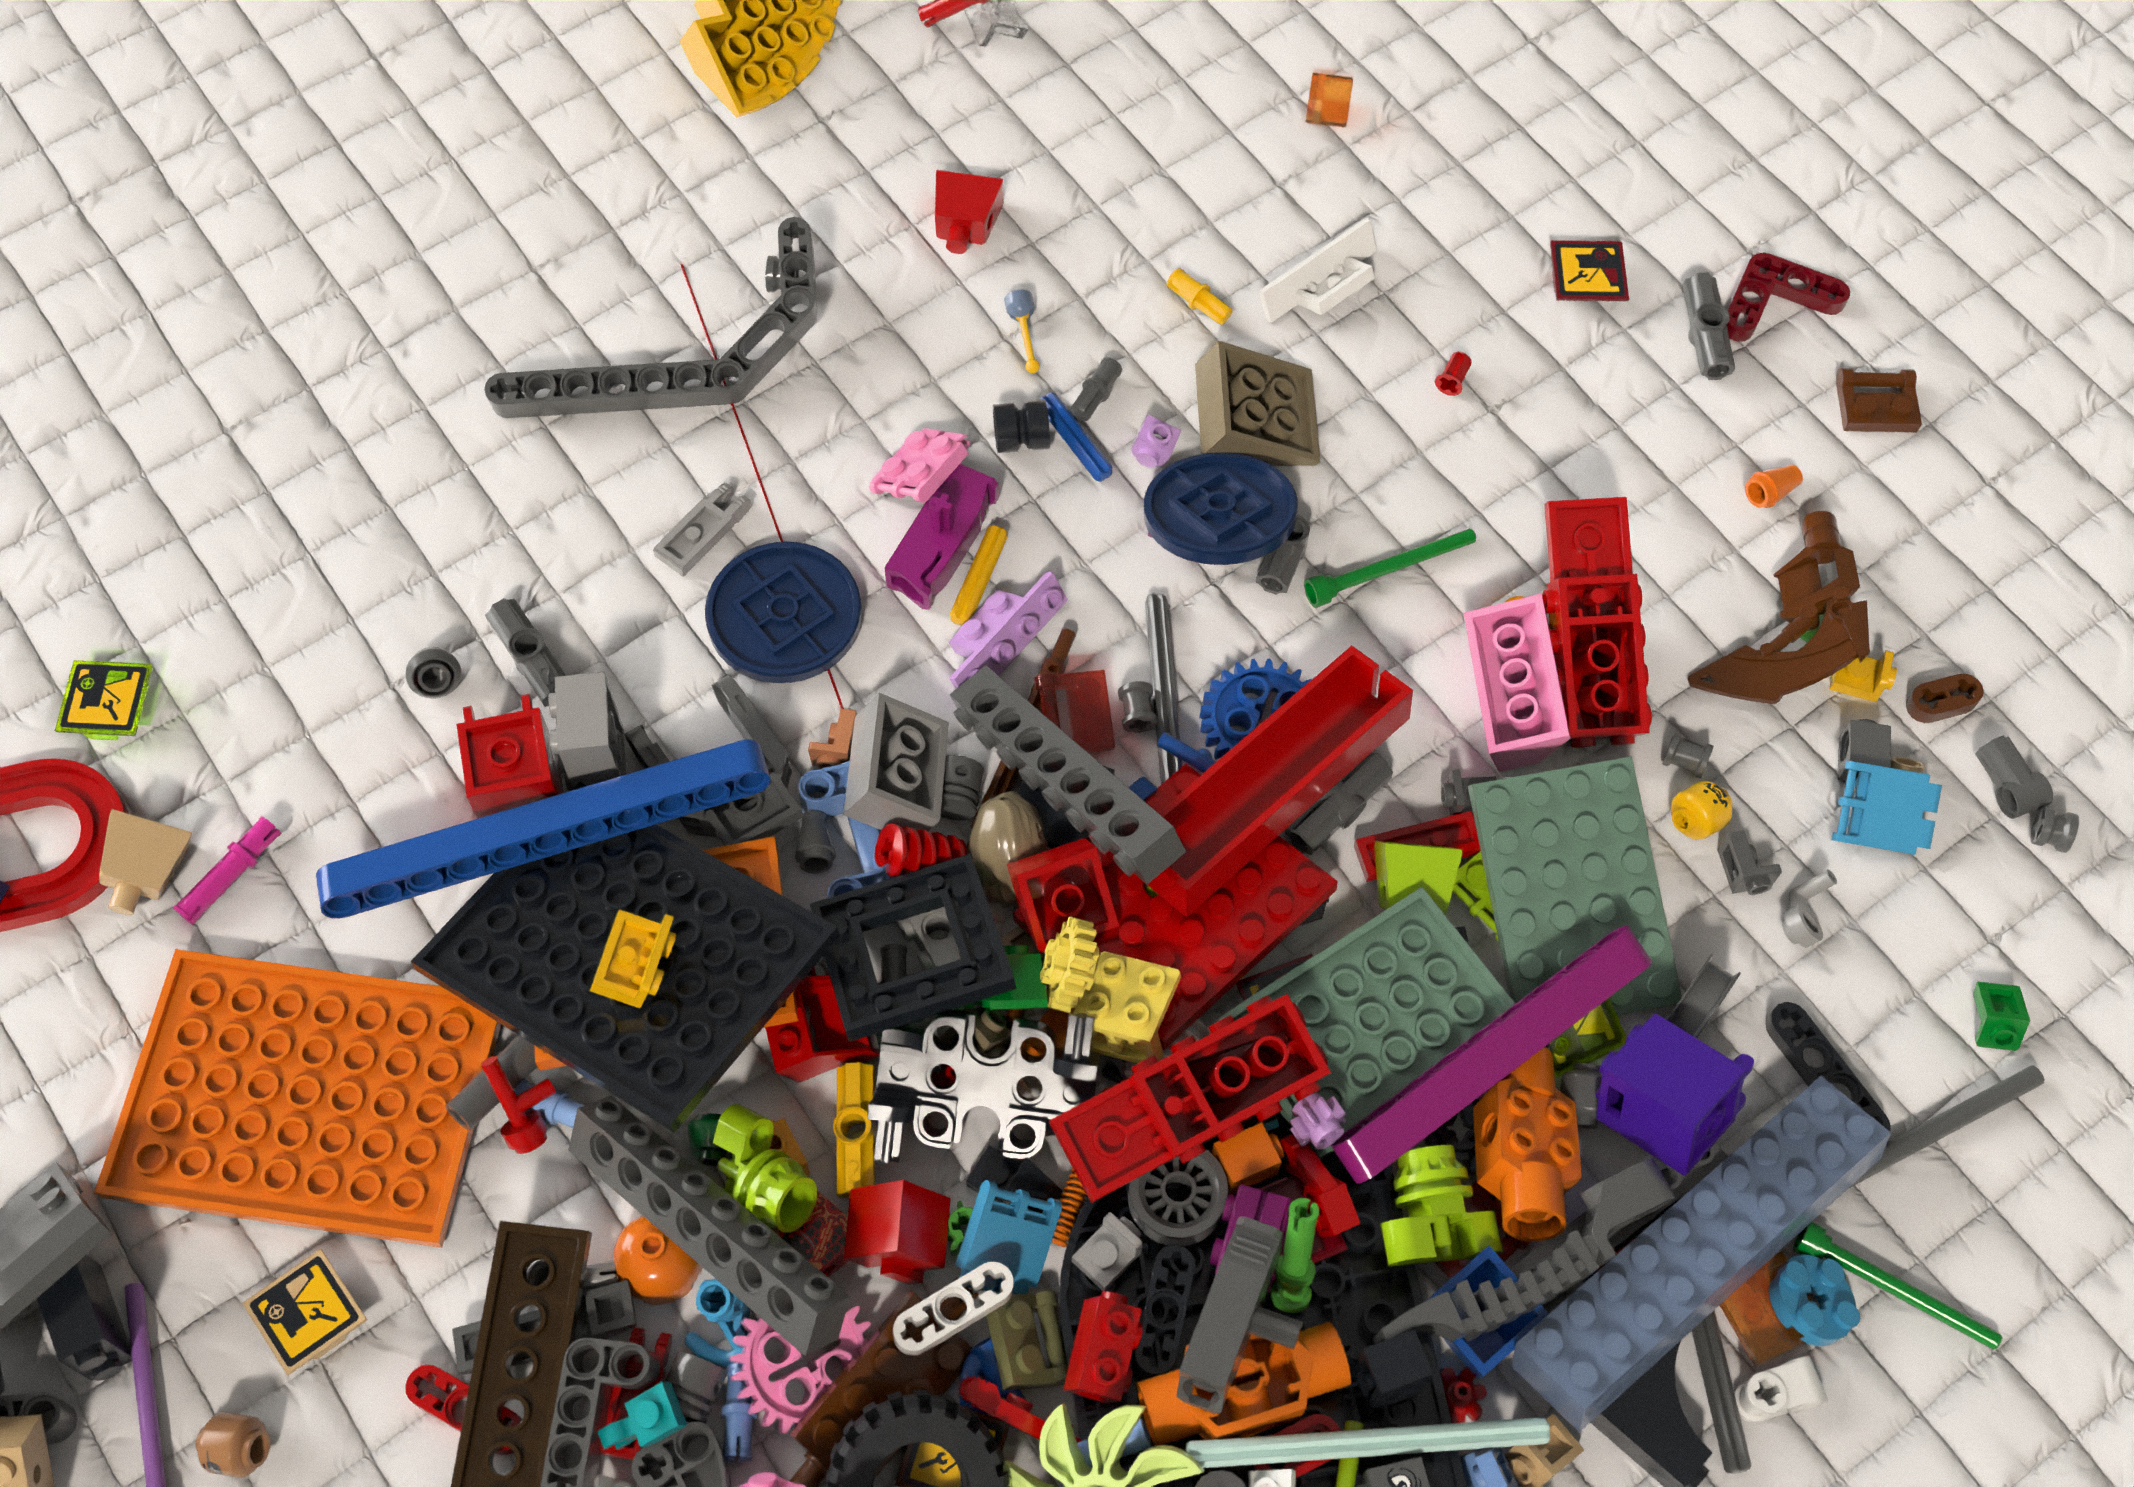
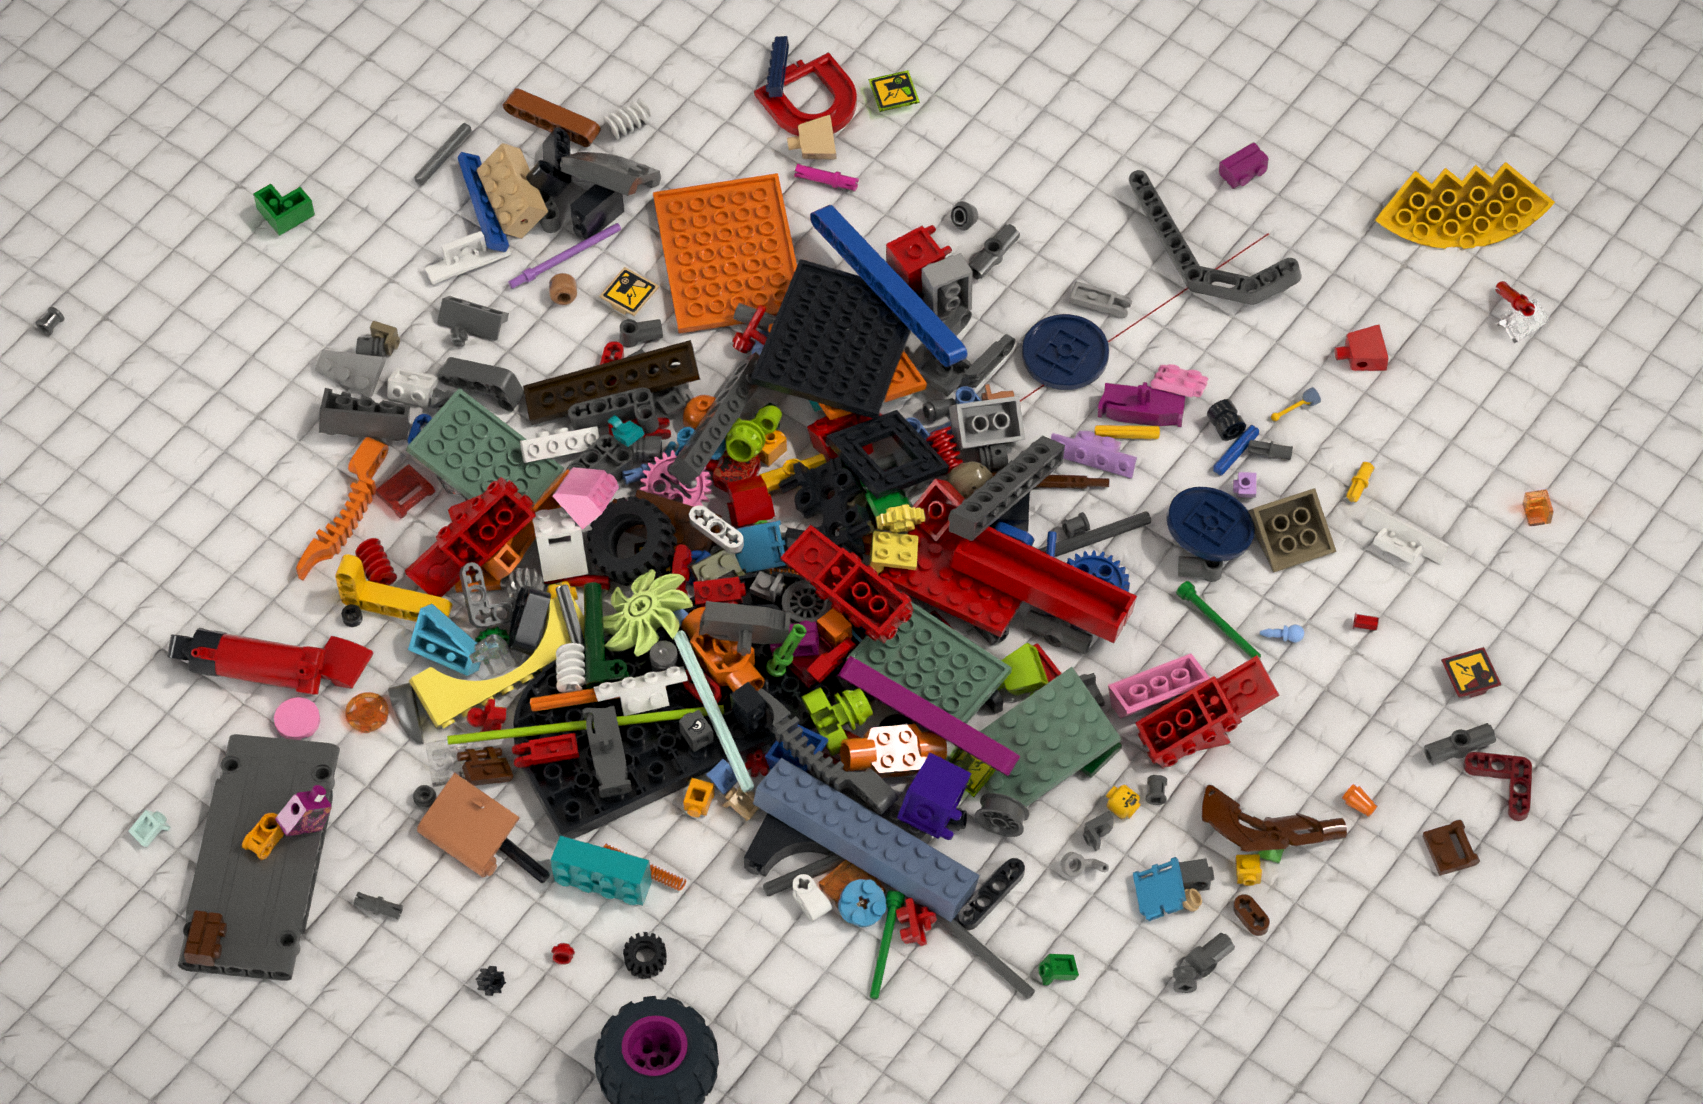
camera: 75 degrees right, 5 degrees down
yellow bracket [590,909,677,1008] -> none
clear red plate [1034,670,1115,753] -> none
lavender gear [1290,1093,1346,1150] -> none
none -> dark grey piece [620,319,663,347]
none -> red hips [896,898,937,946]
none -> magenta brick [1219,142,1269,189]
none -> light blue bar [1260,624,1304,643]

